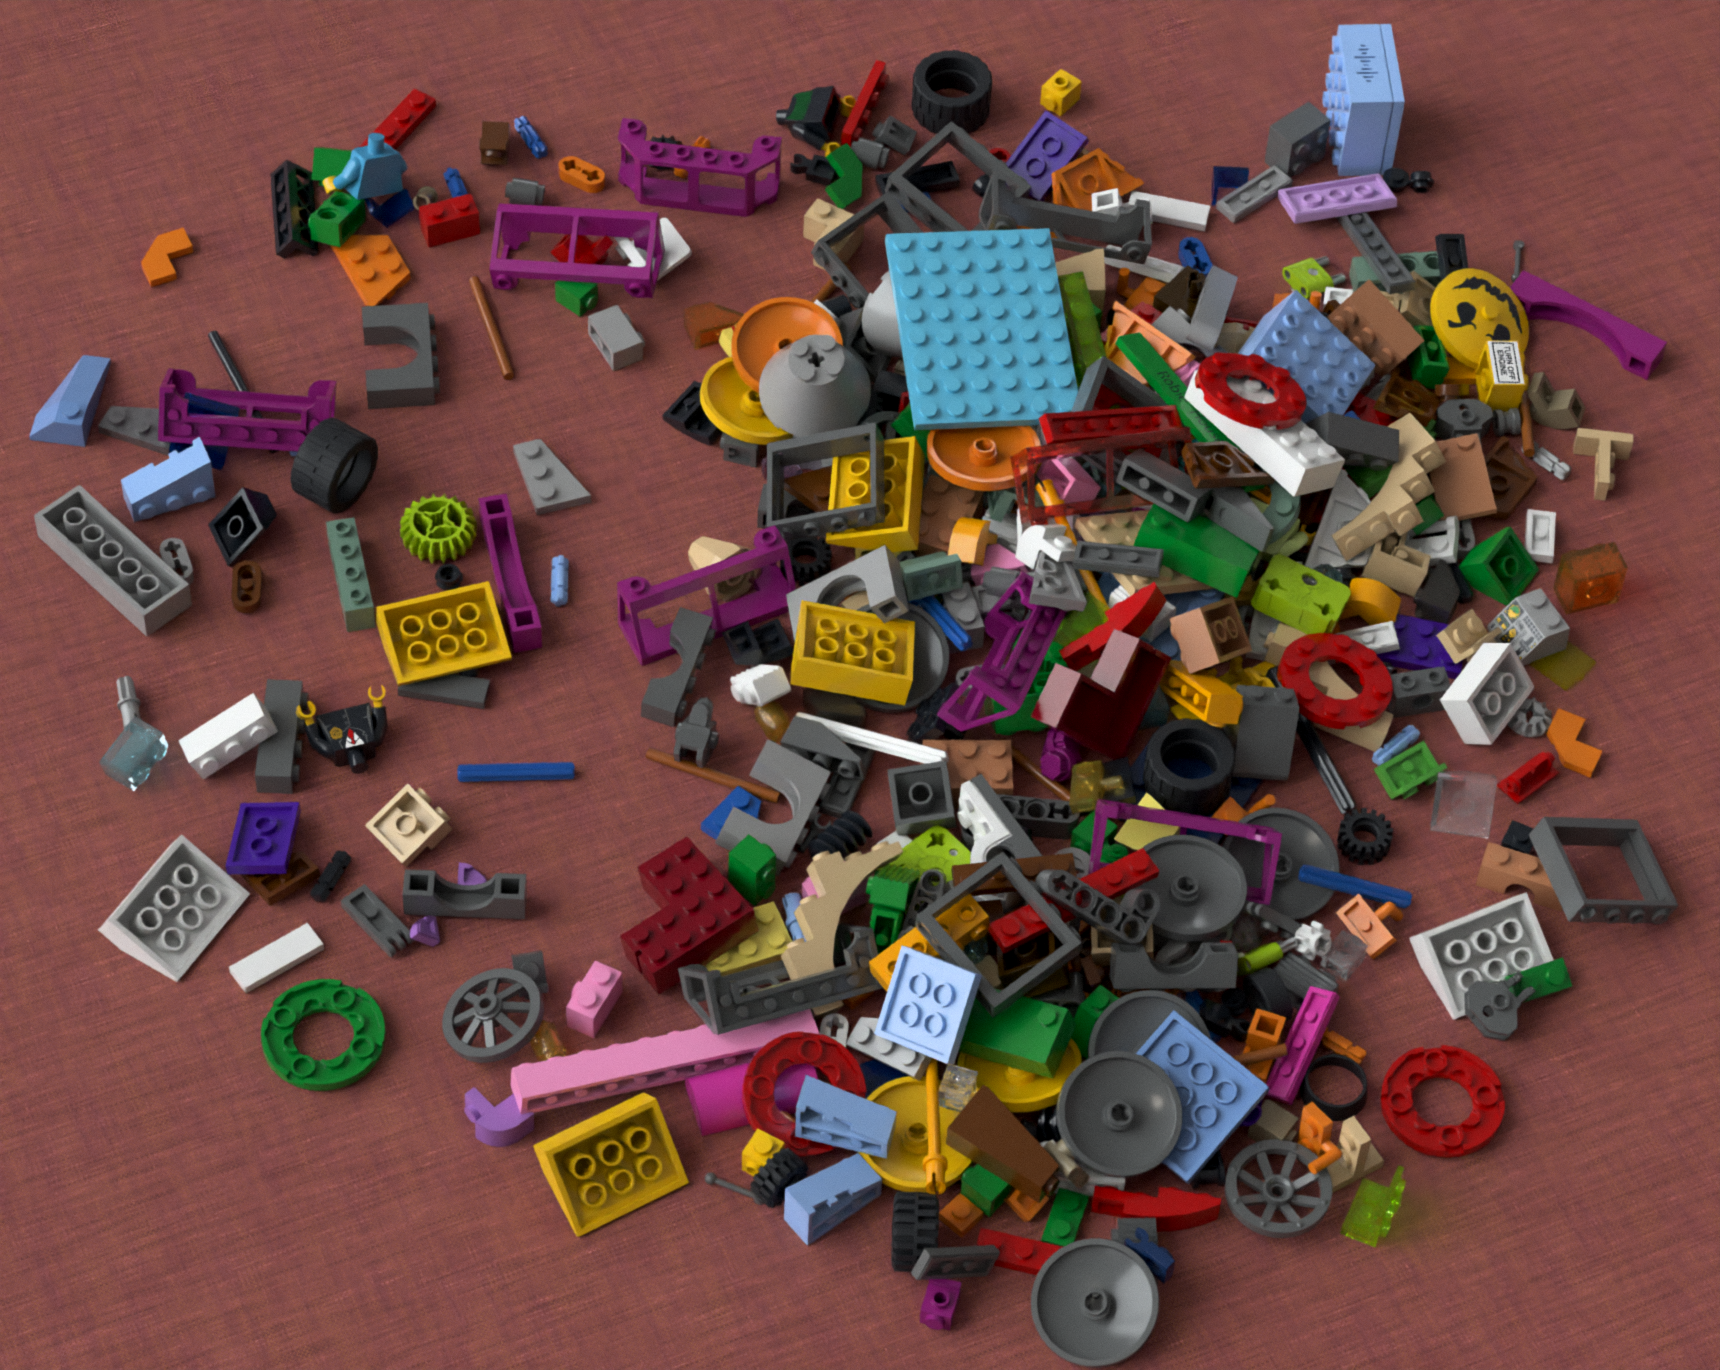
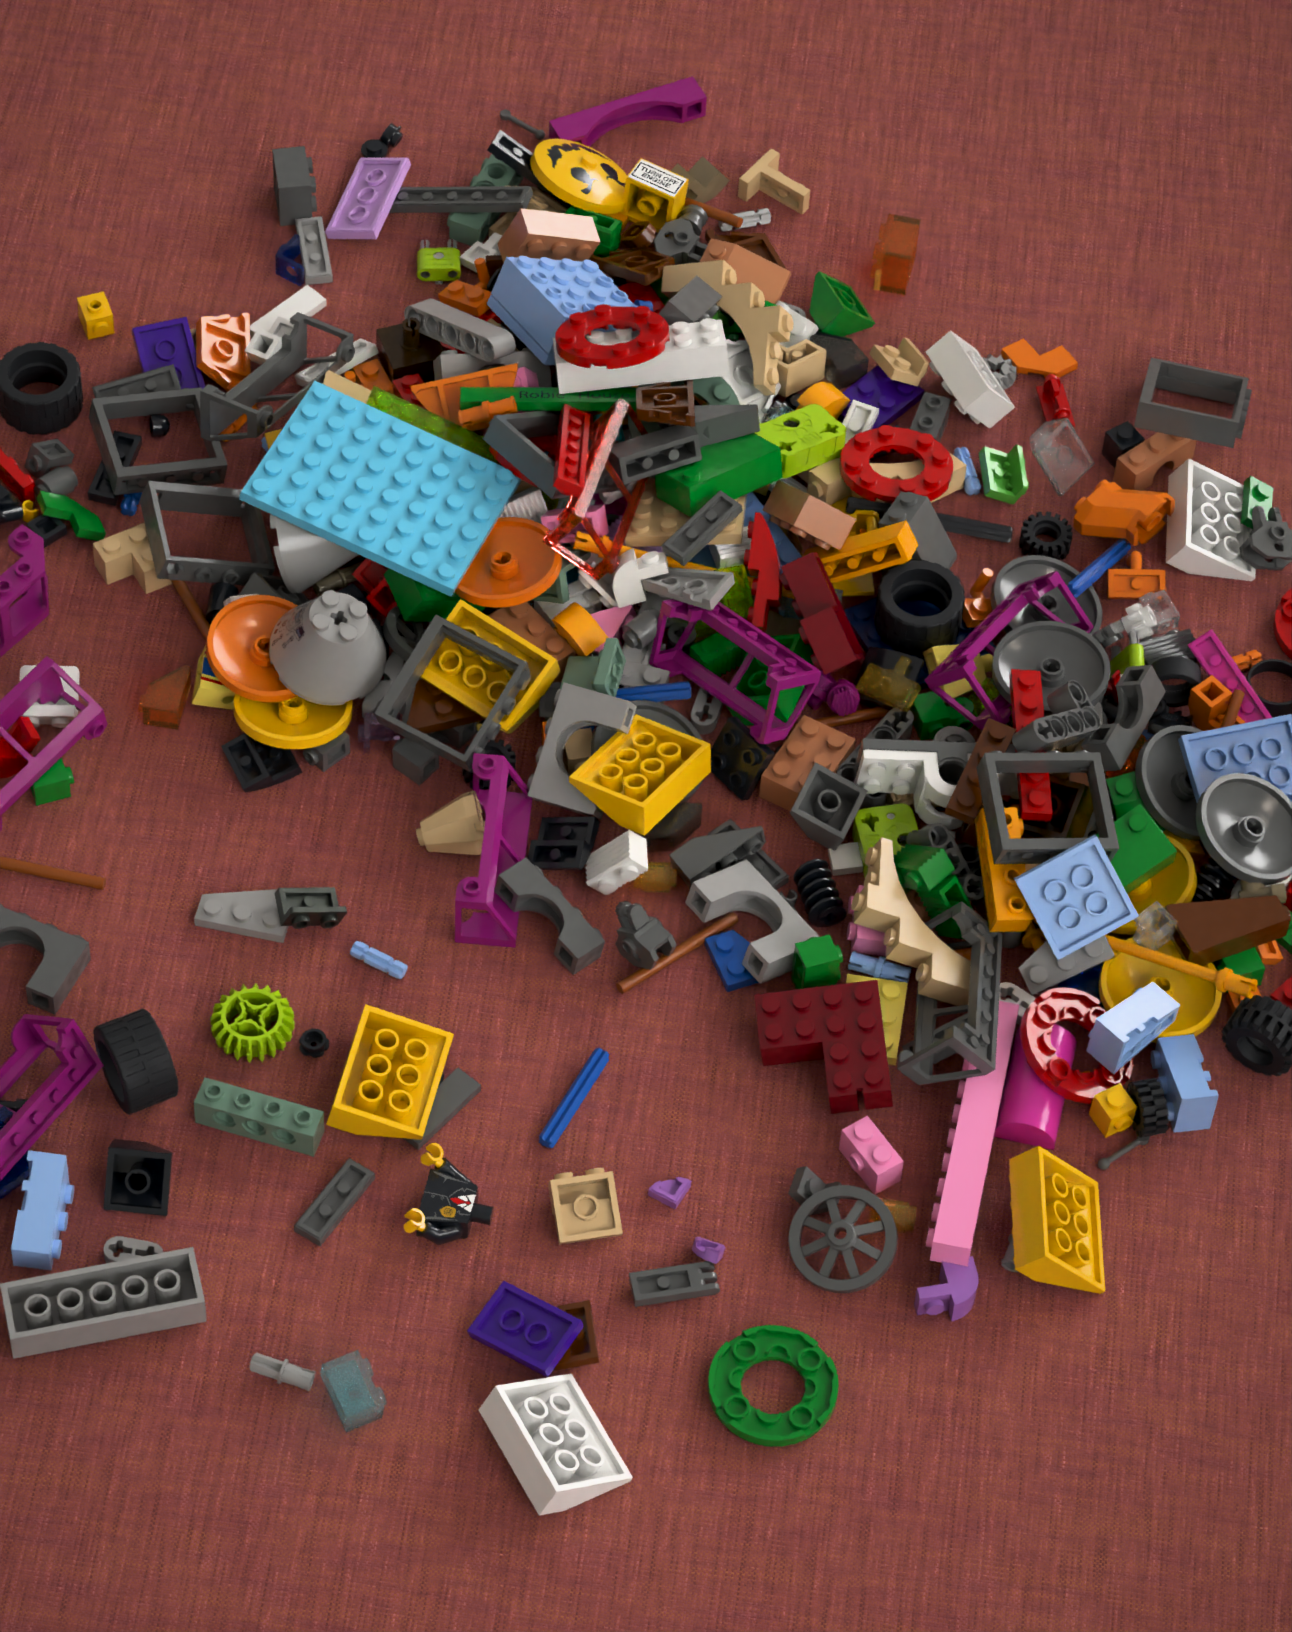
camera: 60 degrees left, 0 degrees up
white brick [179,693,278,779] -> none
white tile [229,923,324,993] -> none
reddish brown plate [231,560,262,613] -> none
dark grey brick [255,679,309,794] -> none
black axle [310,850,351,902] -> none
dark grey arch [402,869,527,919] -> none
magenta arch [478,493,542,653] -> none
light grey brick [588,305,645,371] -> none
white axle [795,712,949,764] -> none
blue beam [1178,237,1213,277] -> none
light blue piece [1322,24,1405,176] -> none
light grey slope [1487,588,1570,666] -> none
white plate [1524,509,1556,563] -> none
clear neon green piece [1529,641,1596,691] -> none
none -> dark grey tile [92,364,181,398]
none -> pearl dark grey bracket [274,887,347,929]
none -> dark grey tile [294,1158,375,1247]
none -> orange pin [458,396,518,429]
none -> orange brick [1073,479,1175,546]

